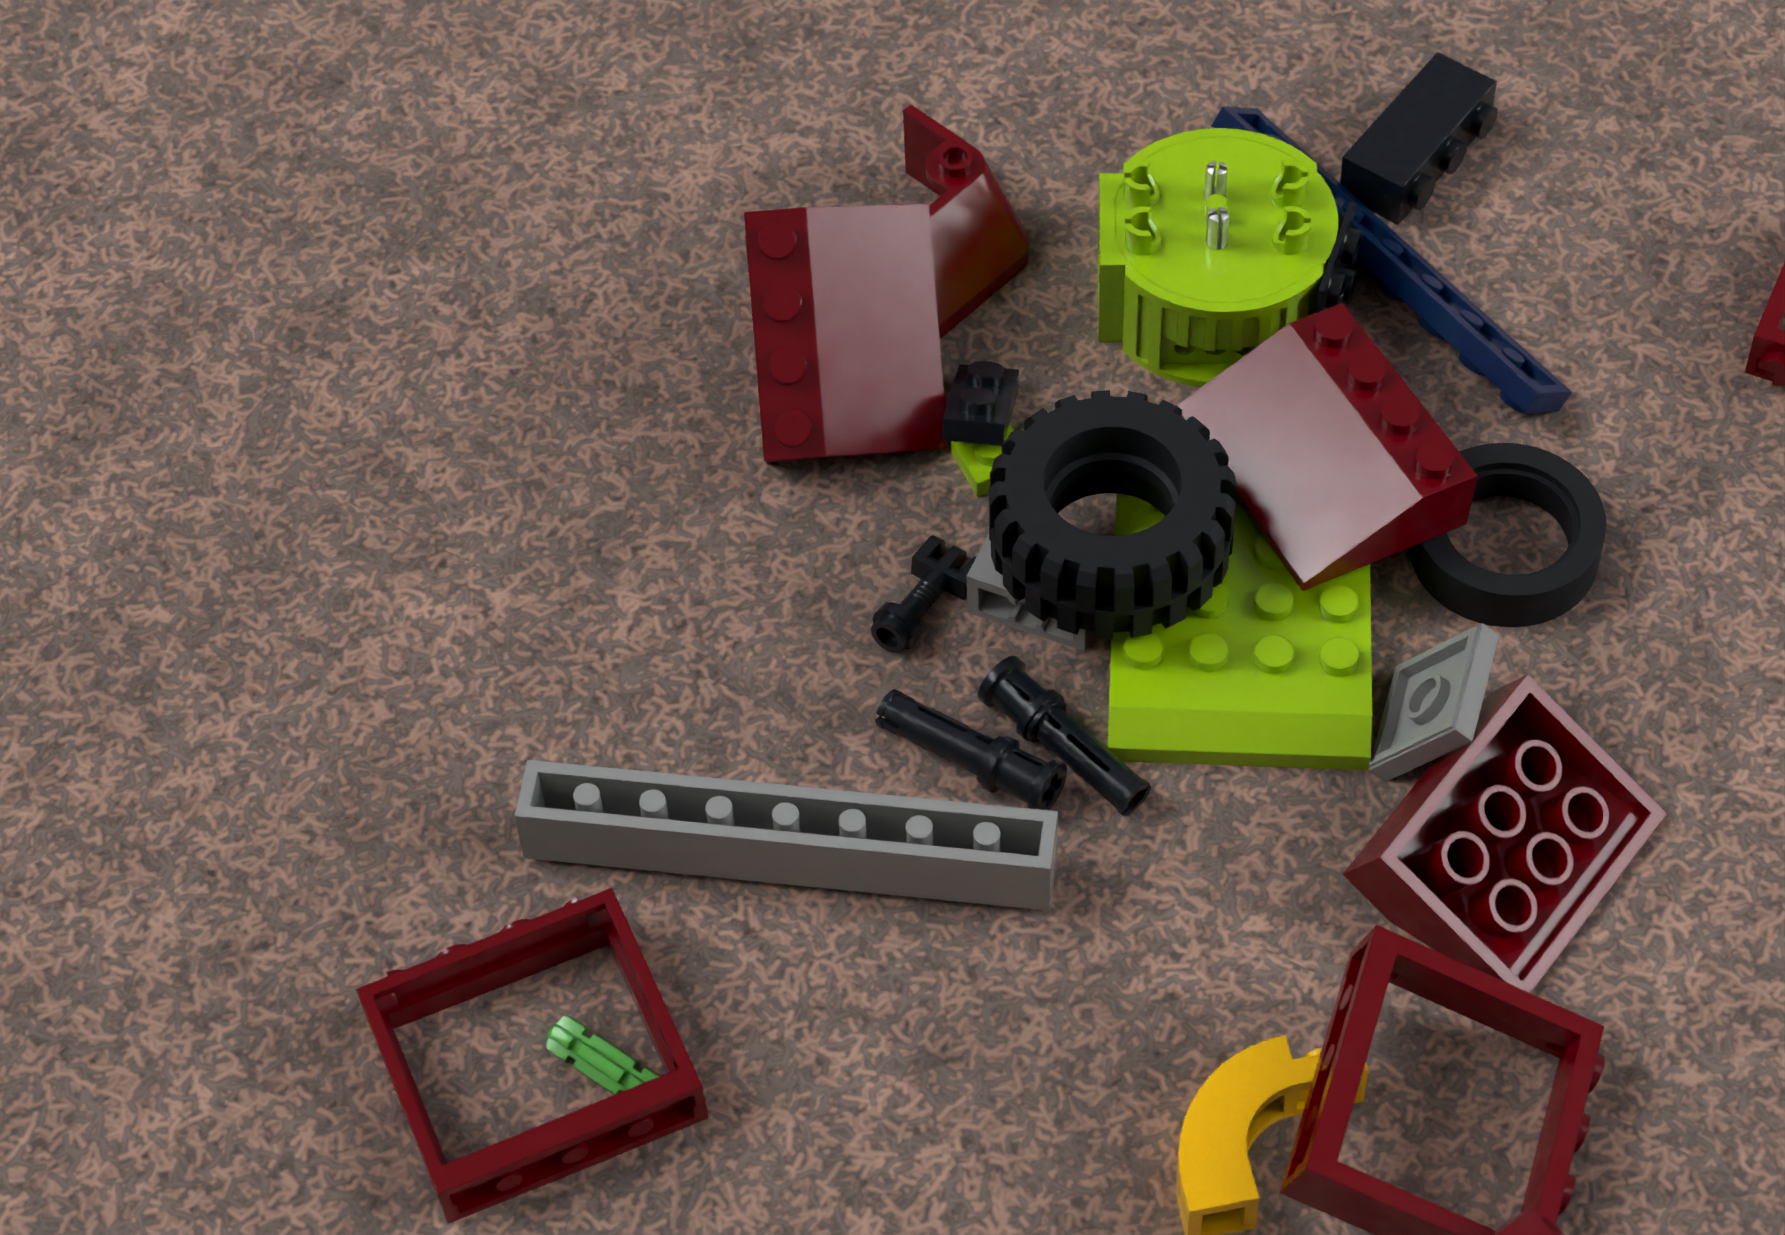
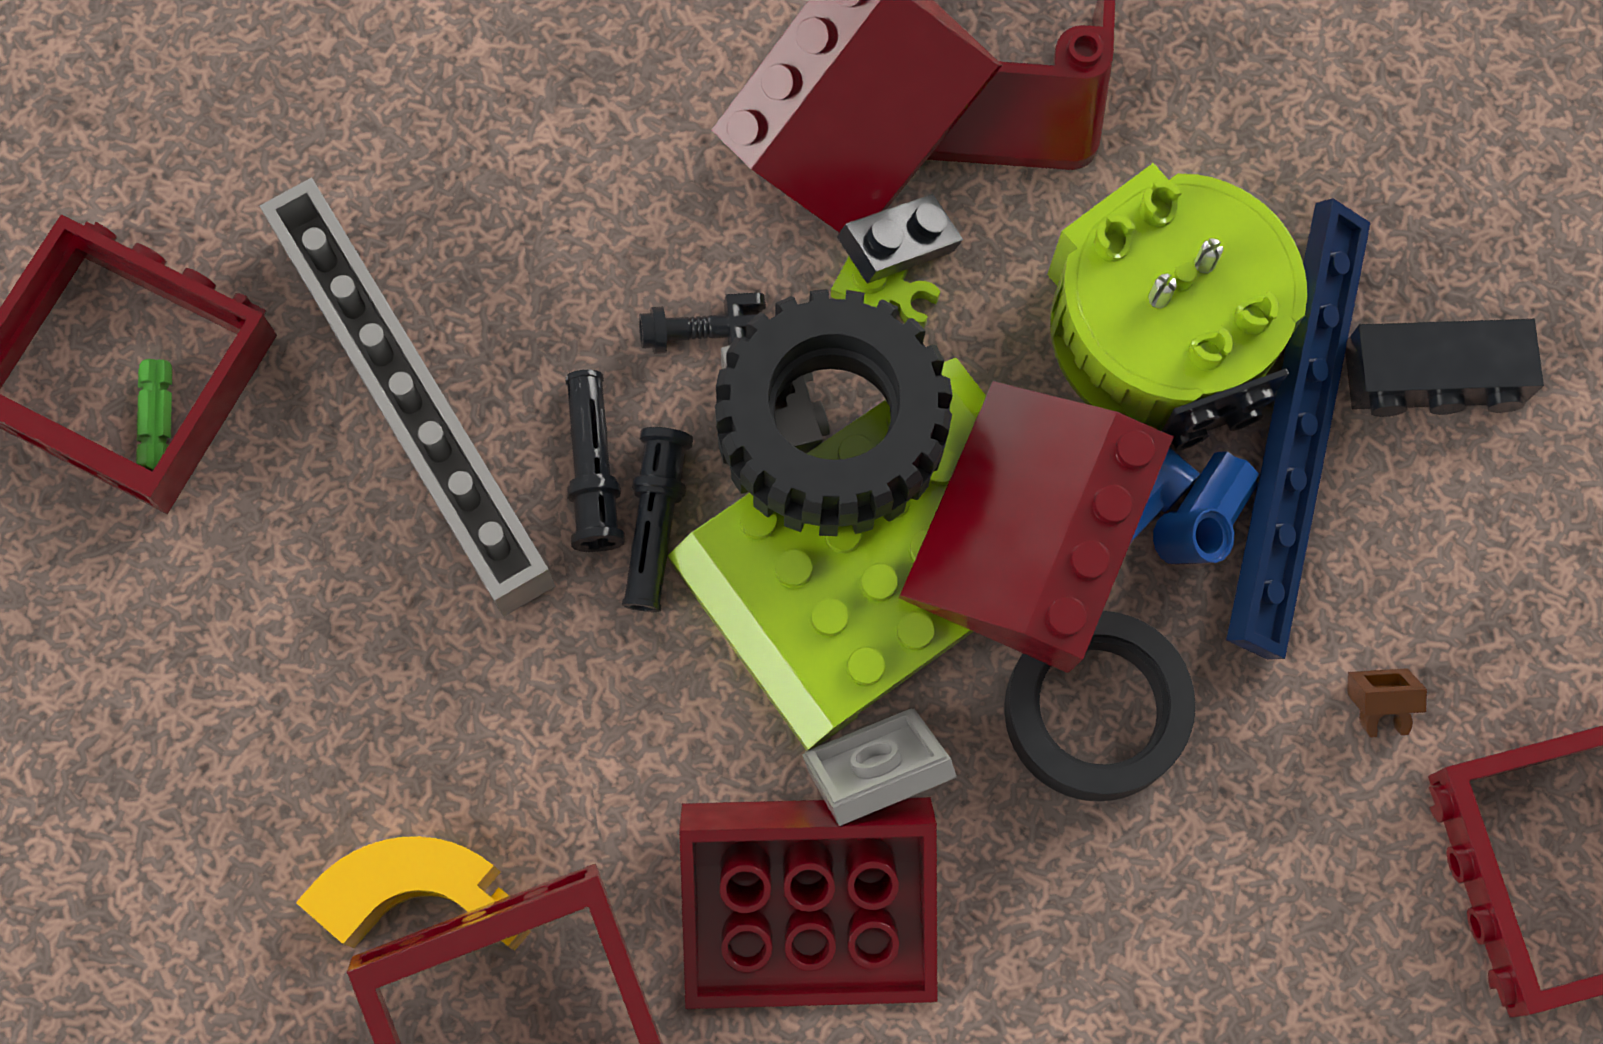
camera: 45 degrees right, 20 degrees up
none -> blue piece [1153,451,1259,565]
none -> reddish brown tile [1347,668,1427,738]

